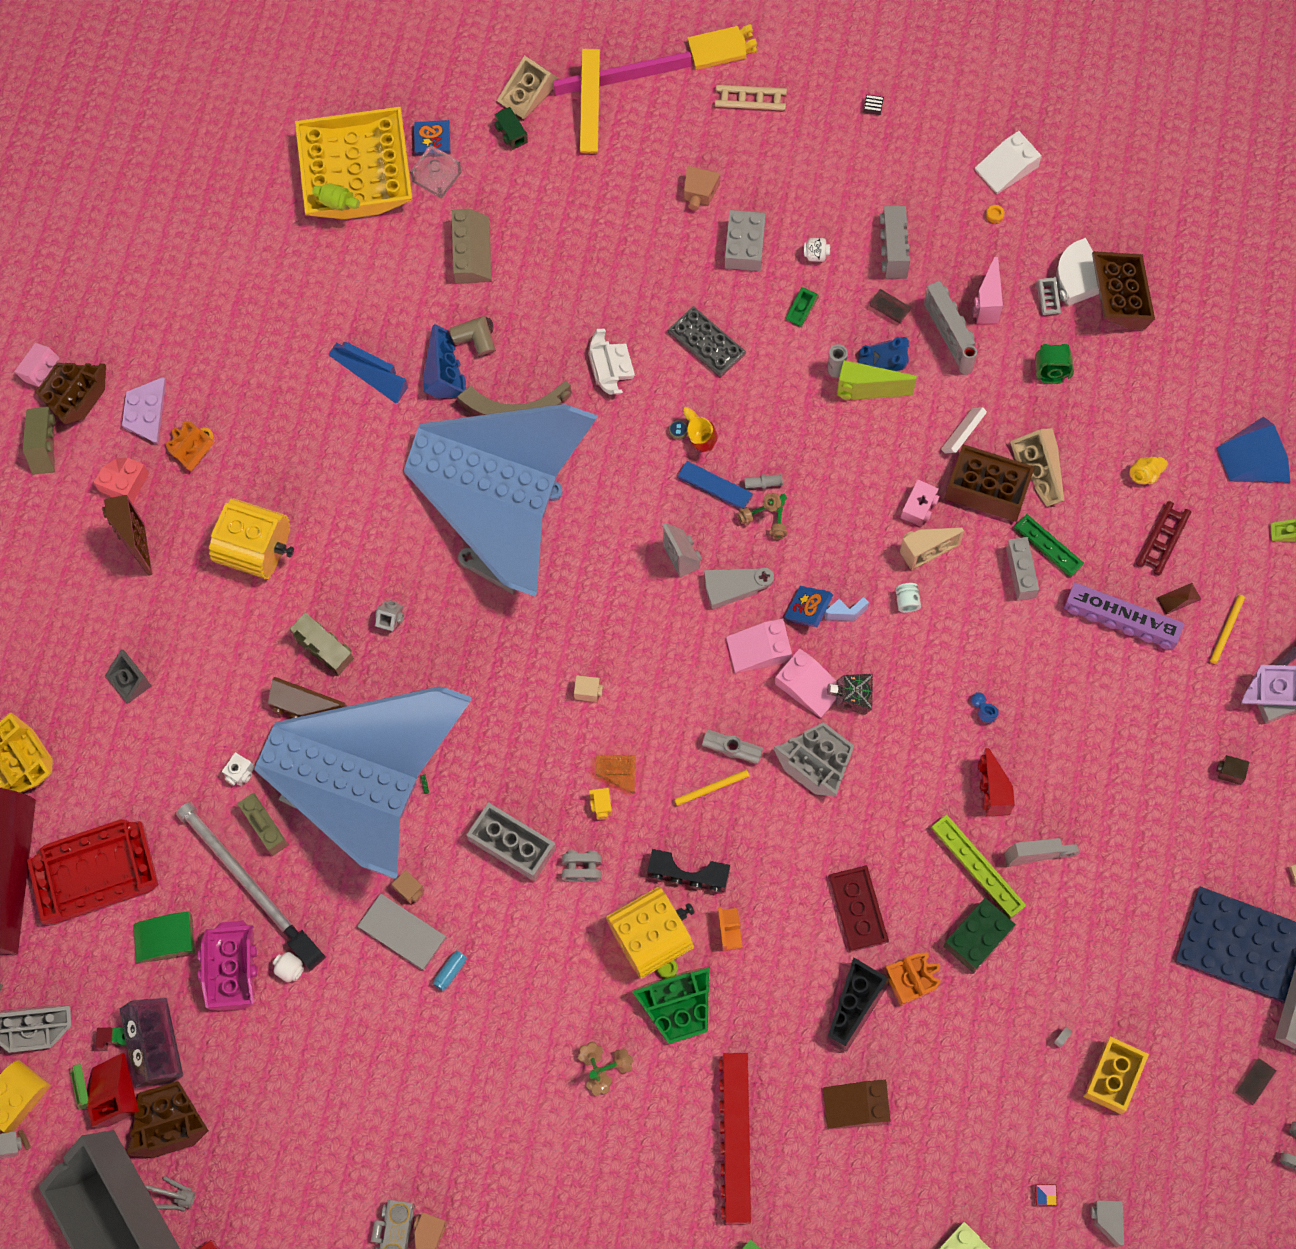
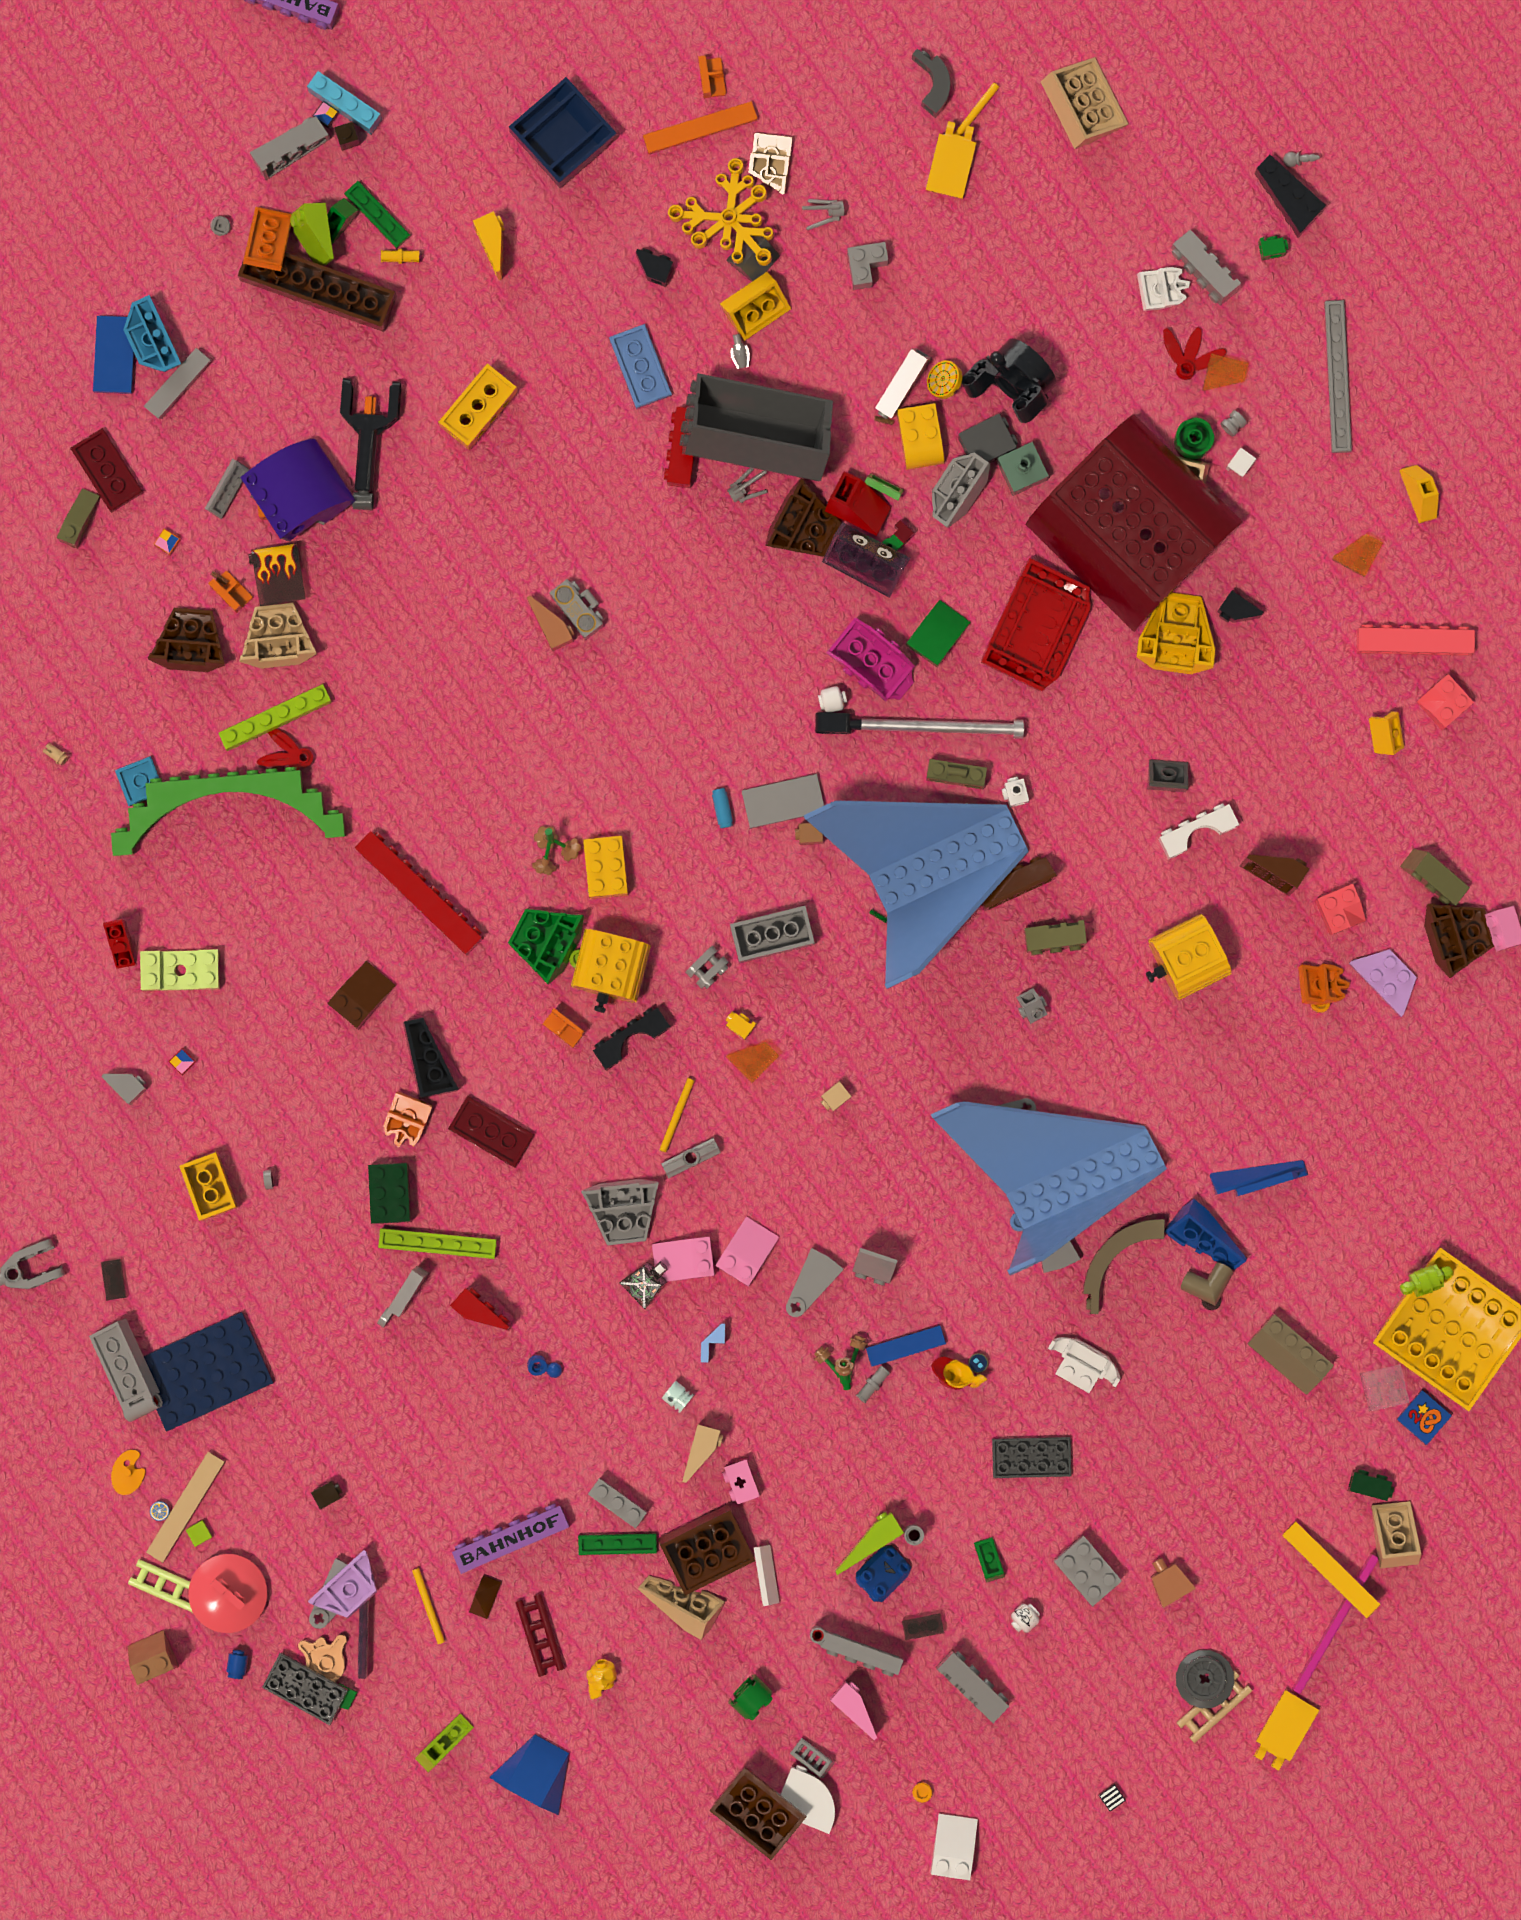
camera: 130 degrees right, 15 degrees up
blue tile [784,586,833,628] -> none
none -> yellow brick [583,836,628,899]
none -> white arch [1158,803,1239,860]
none -> dark grey piece [1176,1650,1234,1708]

